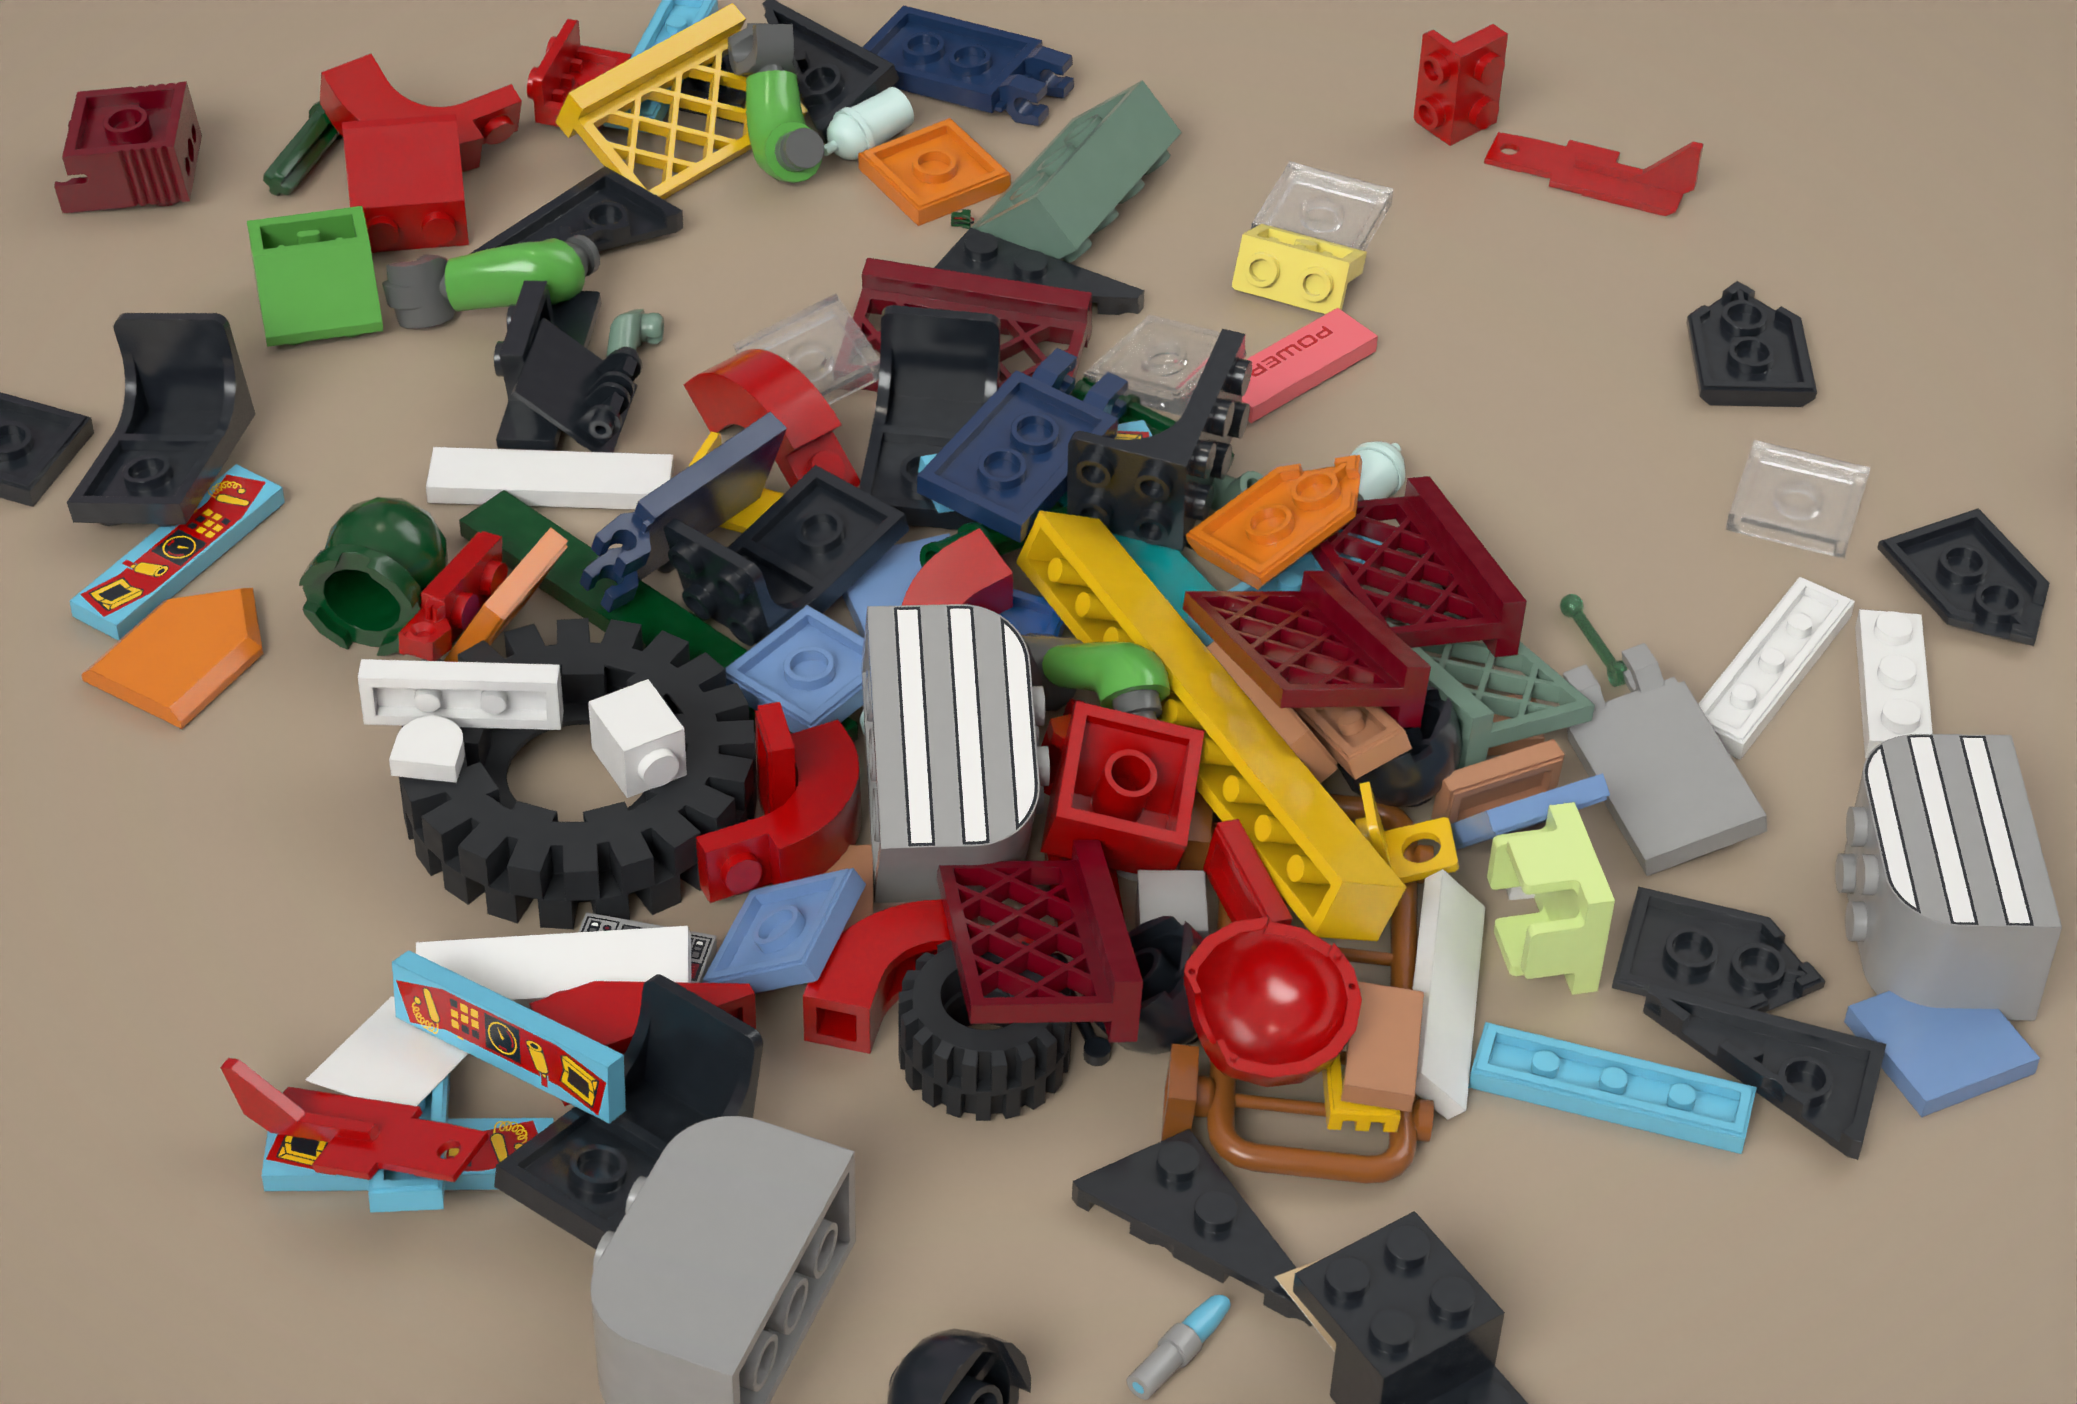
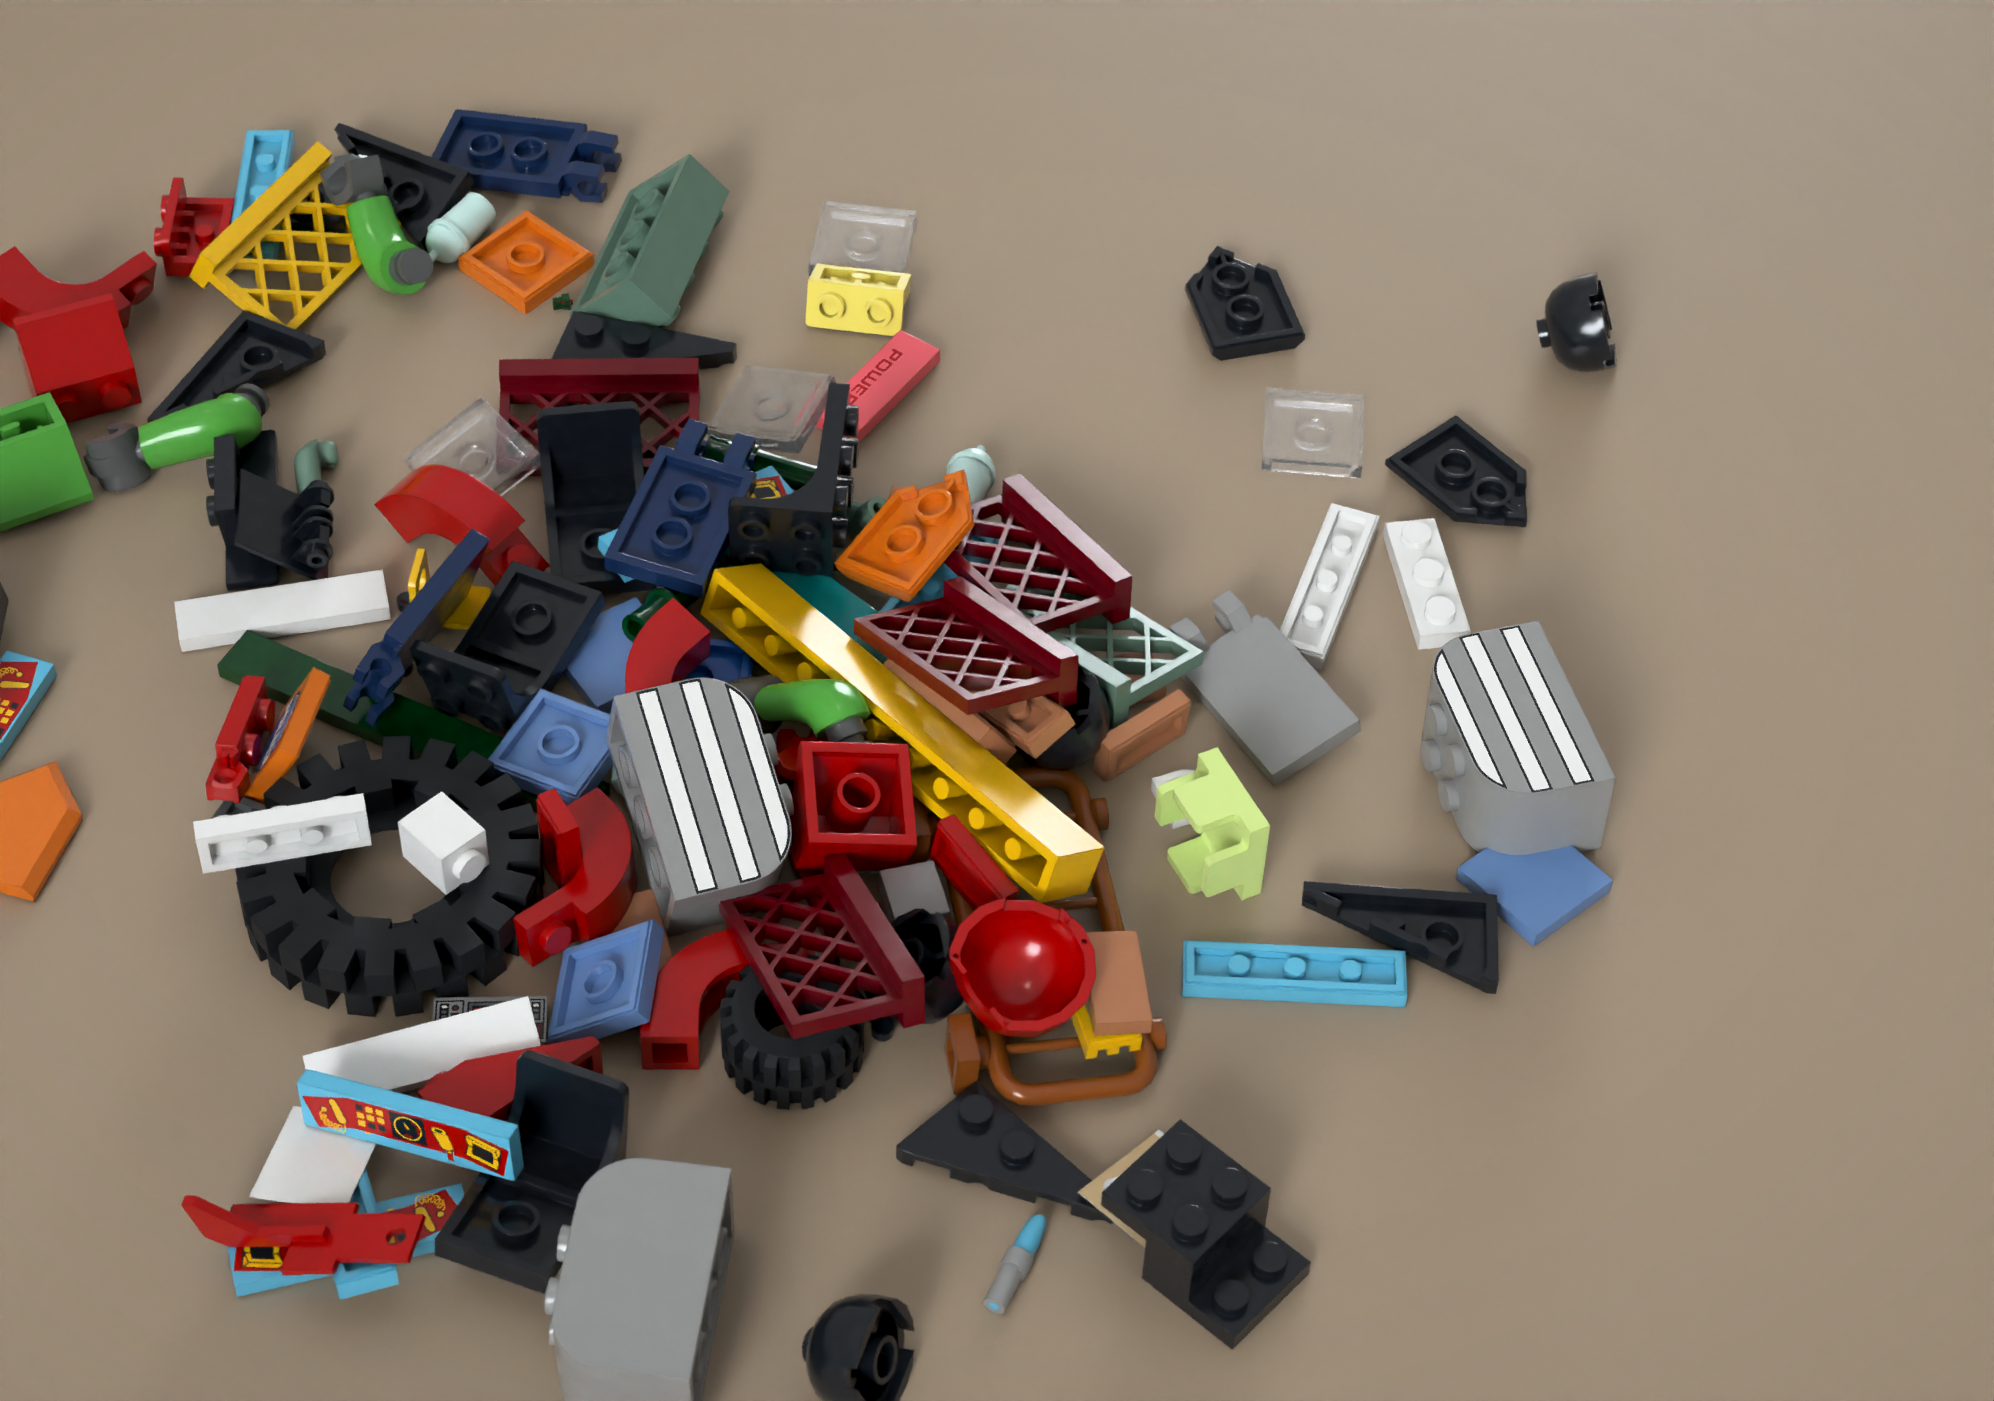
camera: 15 degrees left, 5 degrees up
dark green tile [299,497,448,656] -> none
white tile [389,716,465,783] -> none
yellow bracket [1355,782,1459,884] -> none
white tile [1413,869,1485,1120] -> none
red bracket [1414,24,1508,146] -> none
medium blue tile [1451,773,1610,850] -> none
red piece [1484,132,1704,216] -> none
clear green hinge [1559,594,1628,687] -> none
black tile [1612,886,1825,1012] -> none

